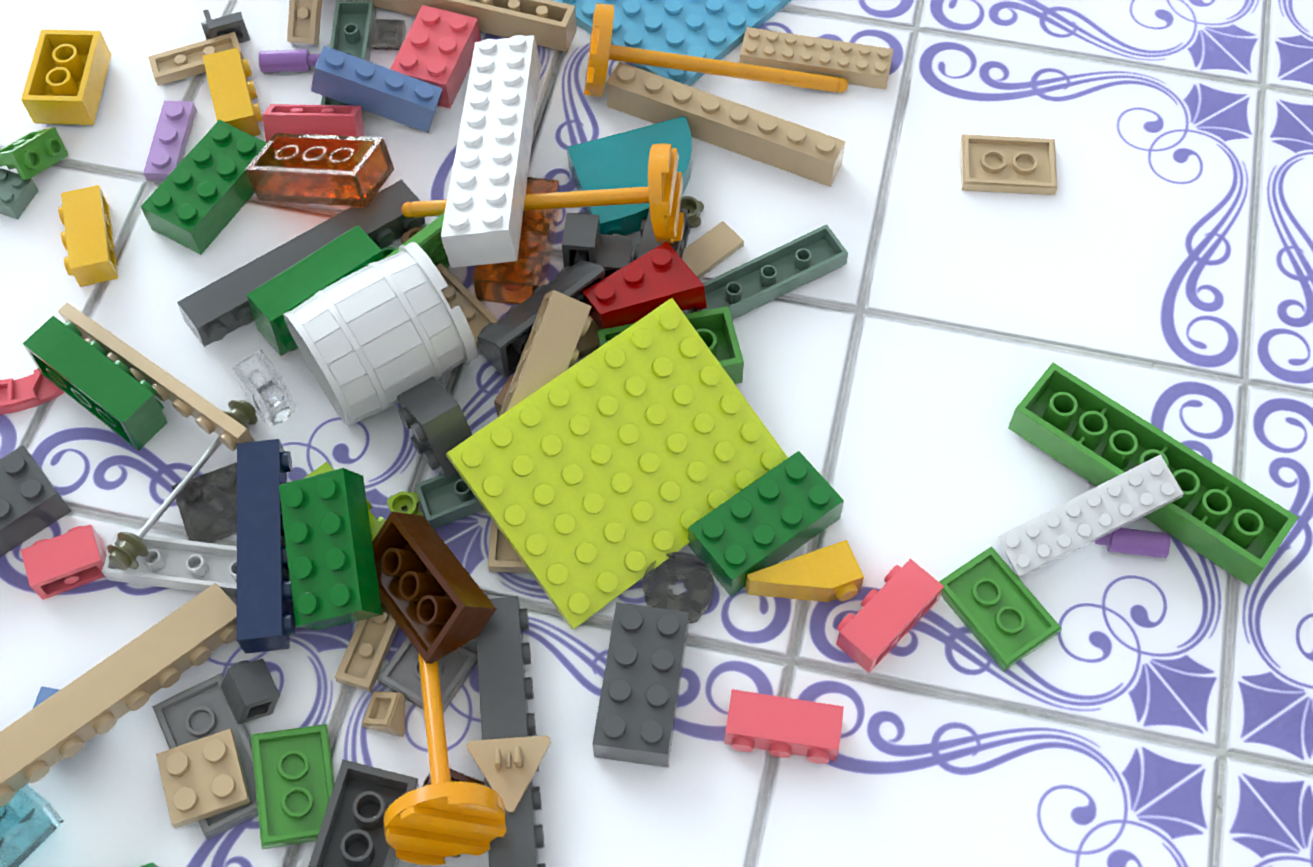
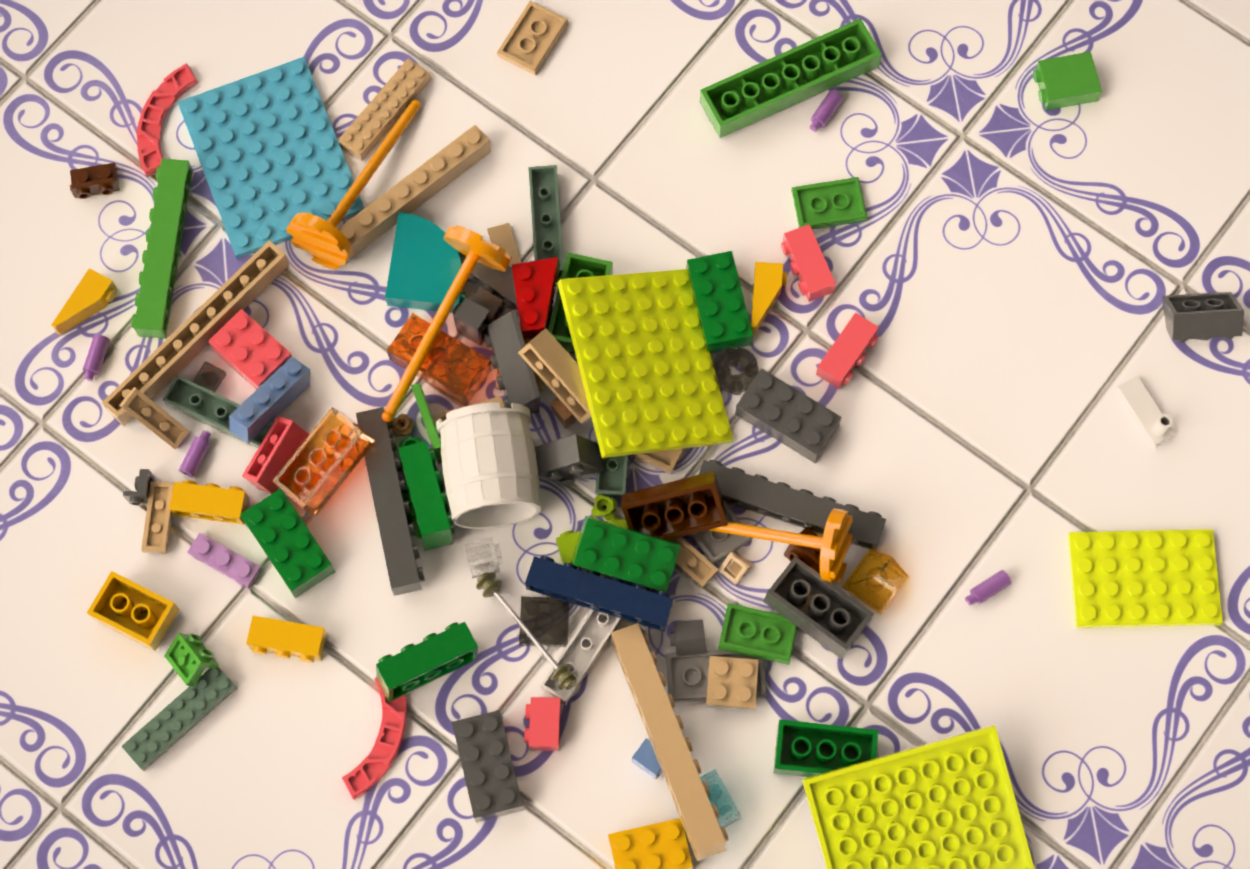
camera: 65 degrees left, 10 degrees up
tan plate [58,302,255,451] -> none
white brick [441,35,541,268] -> none
tan piece [466,735,551,813] -> none
white piece [997,454,1184,579] -> none

